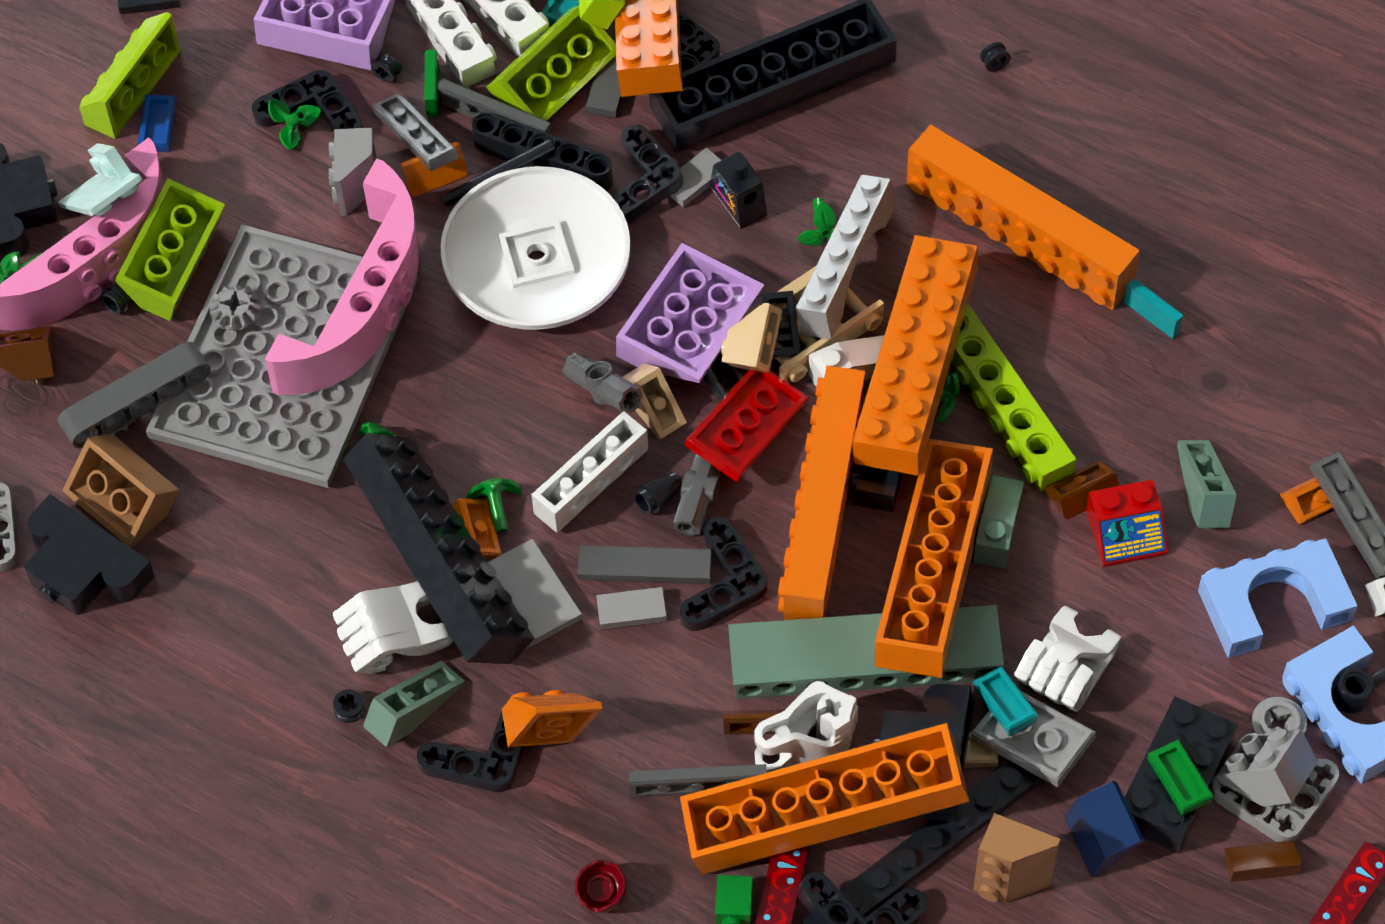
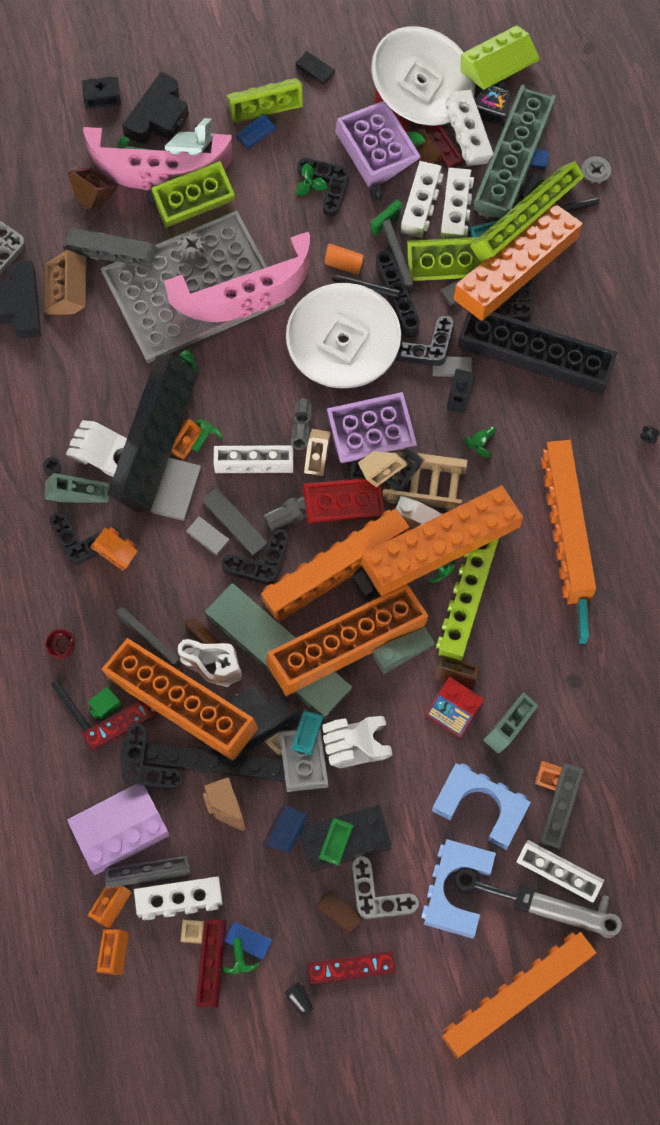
camera: 45 degrees right, 10 degrees up
light grey slope [329,128,377,216] -> none
dark grey tile [373,93,458,171] -> none
black cone [633,472,682,514] -> none
light grey arch [796,175,896,340] -> none
light grey slope [1216,729,1318,807] -> none
light grey gear [1251,697,1307,734] -> none

